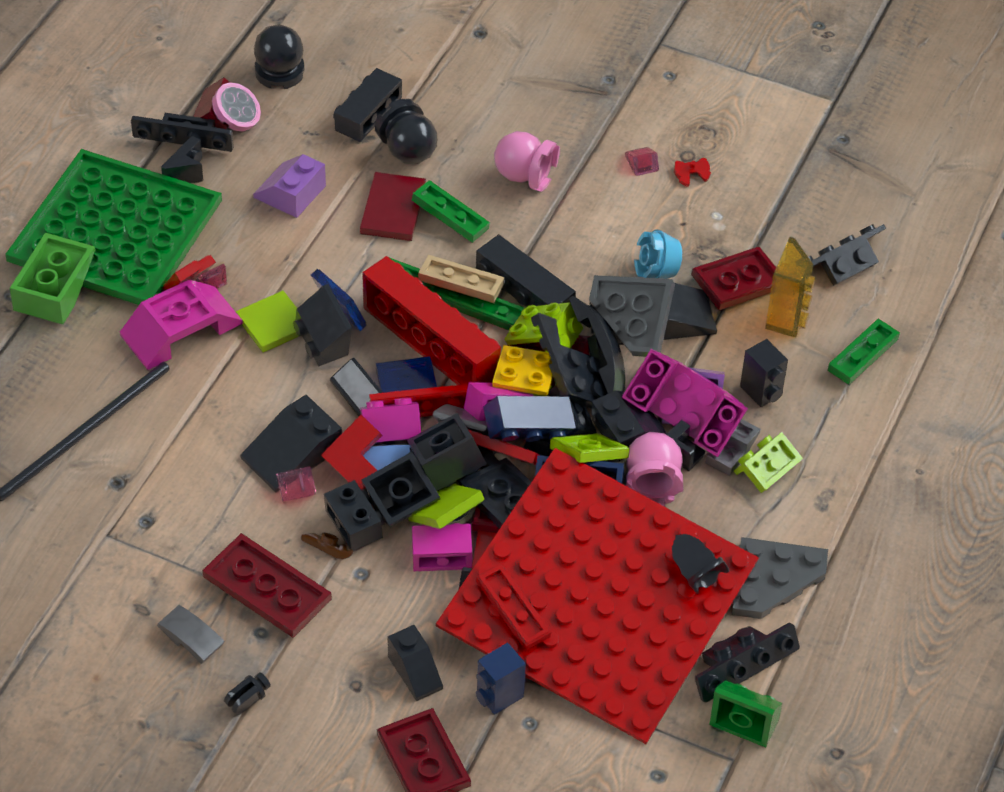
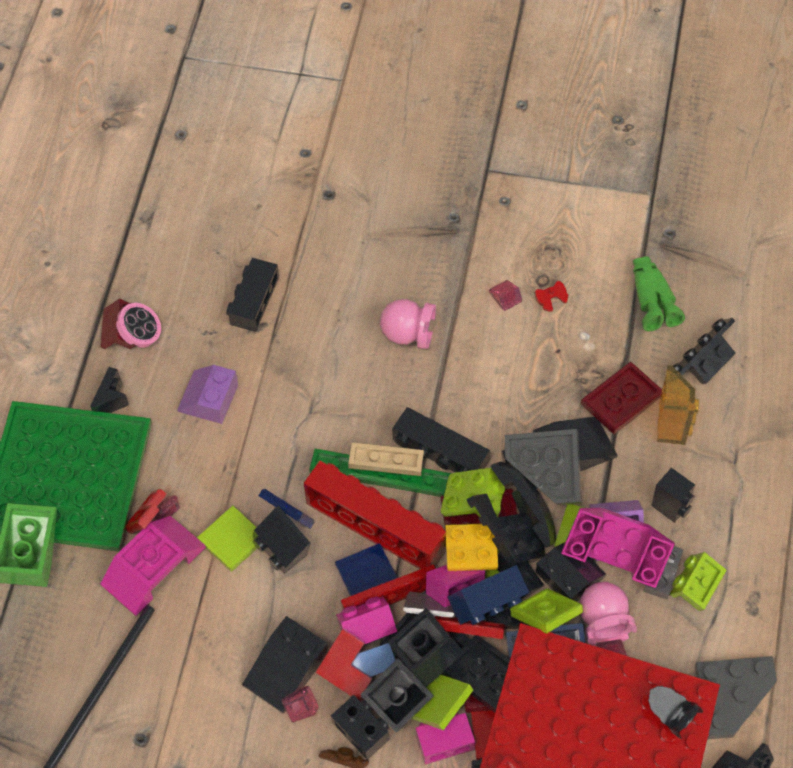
camera: 10 degrees left, 10 degrees up
black bracket [131,113,234,152] -> none
black tile [254,24,305,89] -> none
flat silver slope [330,358,383,416] -> none
dark red tile [360,172,426,241] -> none
black tile [374,98,438,164] -> none
green plate [412,180,490,243] -> none
medium azure cone [634,229,682,279] -> none
black panel [666,420,705,471] -> none
green plate [827,318,900,385] -> none
none -> bright green piece [633,256,685,332]

